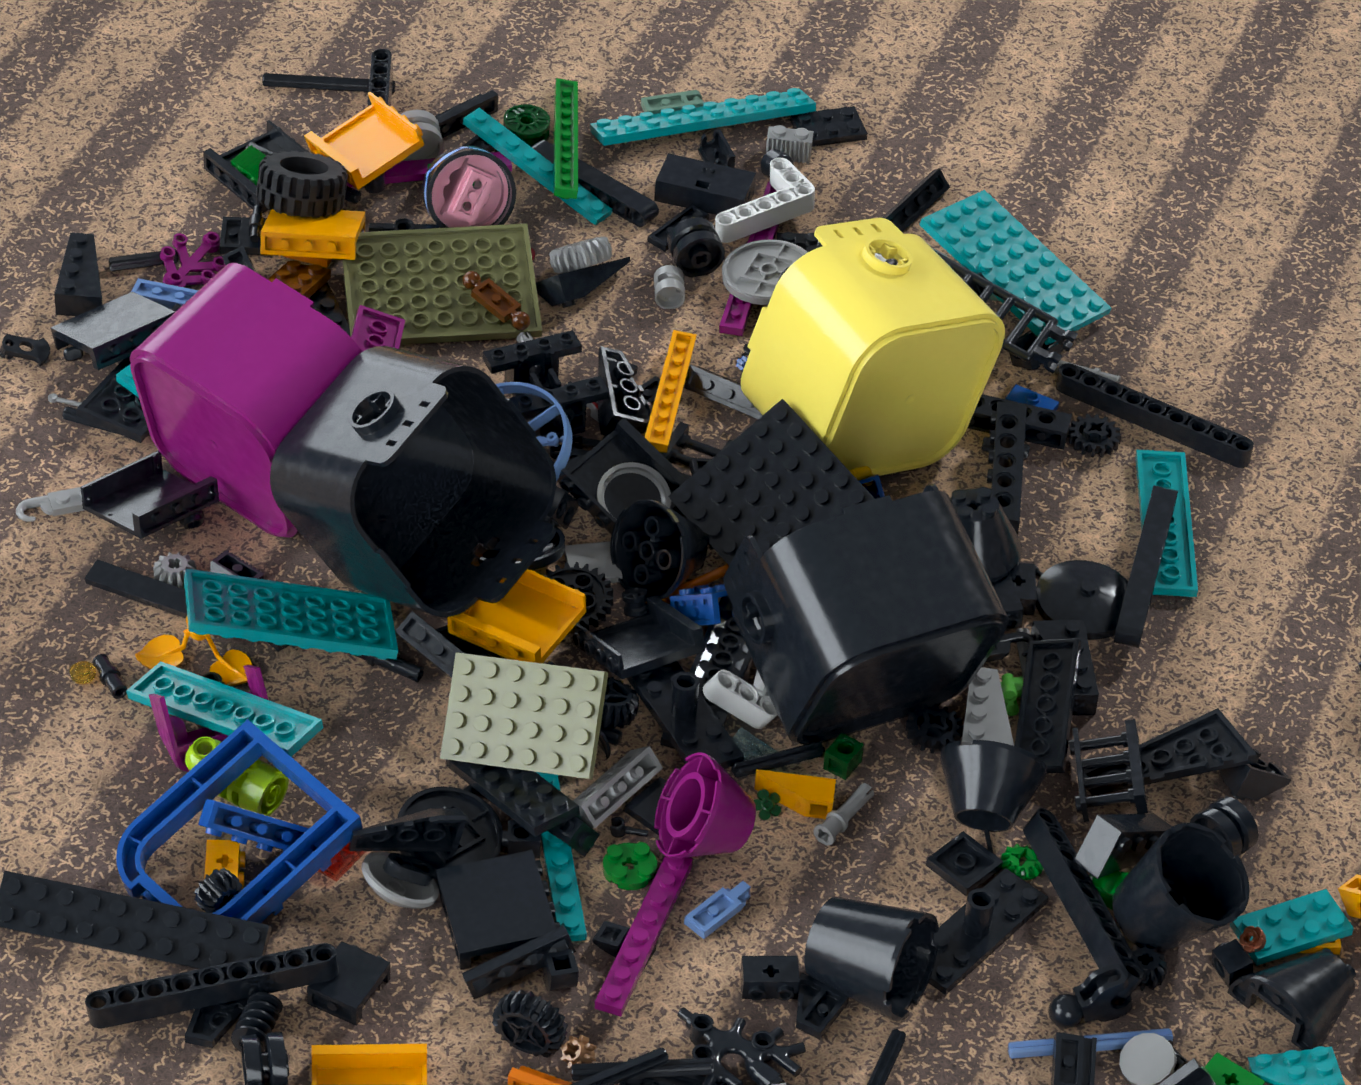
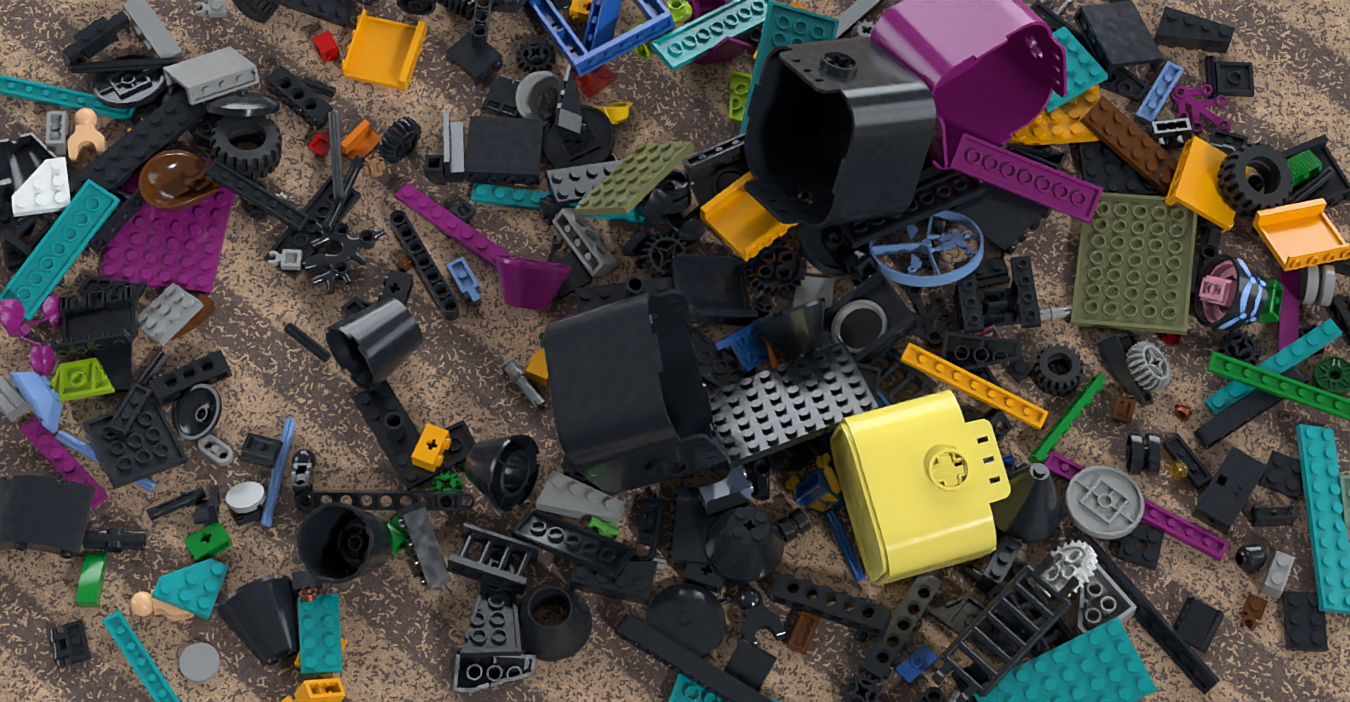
camera: 110 degrees right, 20 degrees up
reddish brown plate [462,271,531,331] -> none
green plate [602,842,657,890] -> none
light grey wheel [654,265,685,309] -> none
white beam [715,158,815,243] -> none
black wheel [1190,796,1259,857] -> none
none -> black beam [390,210,460,321]
none -> reddish brown plate [396,256,413,273]
none -> light orange brick [411,423,451,472]
none -> black plate [482,75,521,118]
none -> black gear [516,38,556,74]
none -> black cone [517,585,592,662]
none -> yellow piece [592,101,633,125]
none -> black slope [724,638,777,692]
none -> lime wing [729,70,752,124]
none -> black piece [737,587,785,646]
none -> reddish brown plate [787,610,821,655]
none -> blue axle [825,510,866,582]
none -> black tile [960,405,978,423]
none -> green plate [1026,373,1107,464]
none -> black tyre [1032,343,1084,396]
none -> reddish brown bracket [1111,393,1136,423]
none -> black slope [1173,597,1224,653]
none -> copper plate [1174,403,1193,420]
none -> black plate [1215,61,1255,97]
none -> black gear [1218,329,1261,365]
none -> reddish brown plate [1240,593,1268,631]
none -> black plate [1259,450,1303,500]

